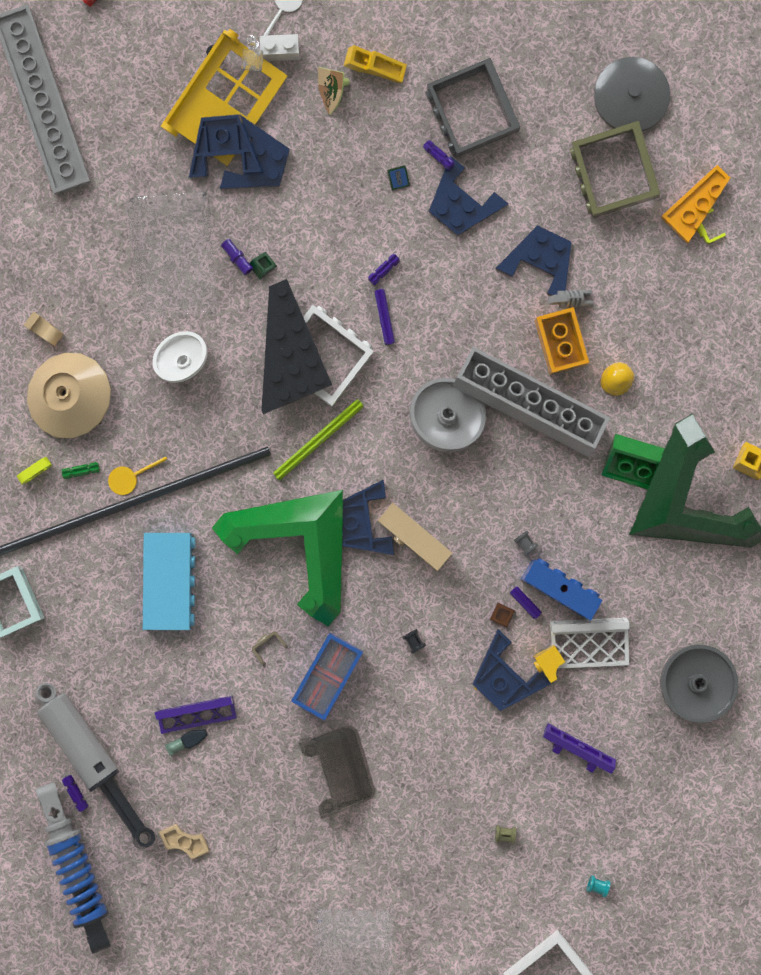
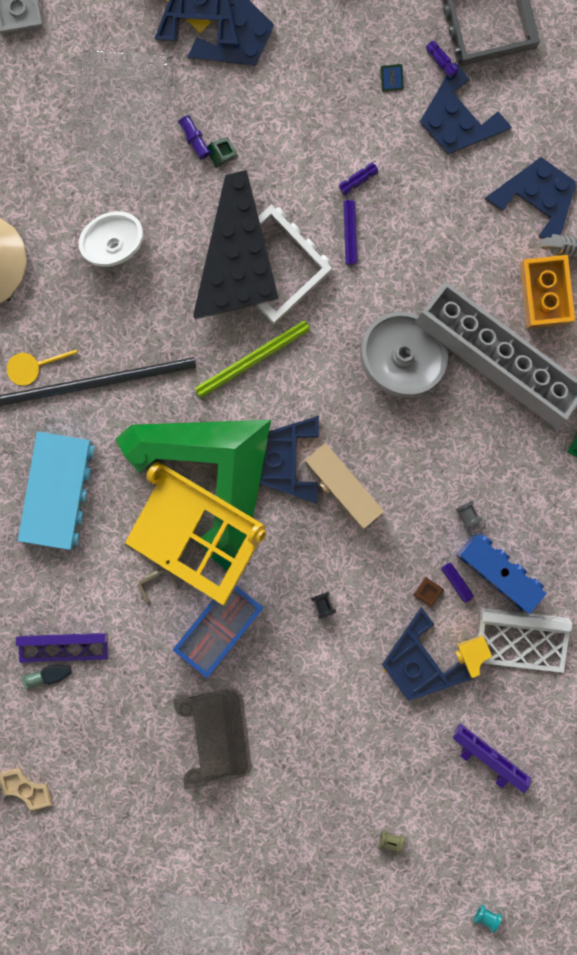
camera: 10 degrees right, 0 degrees up
none -> yellow door [125,462,267,605]

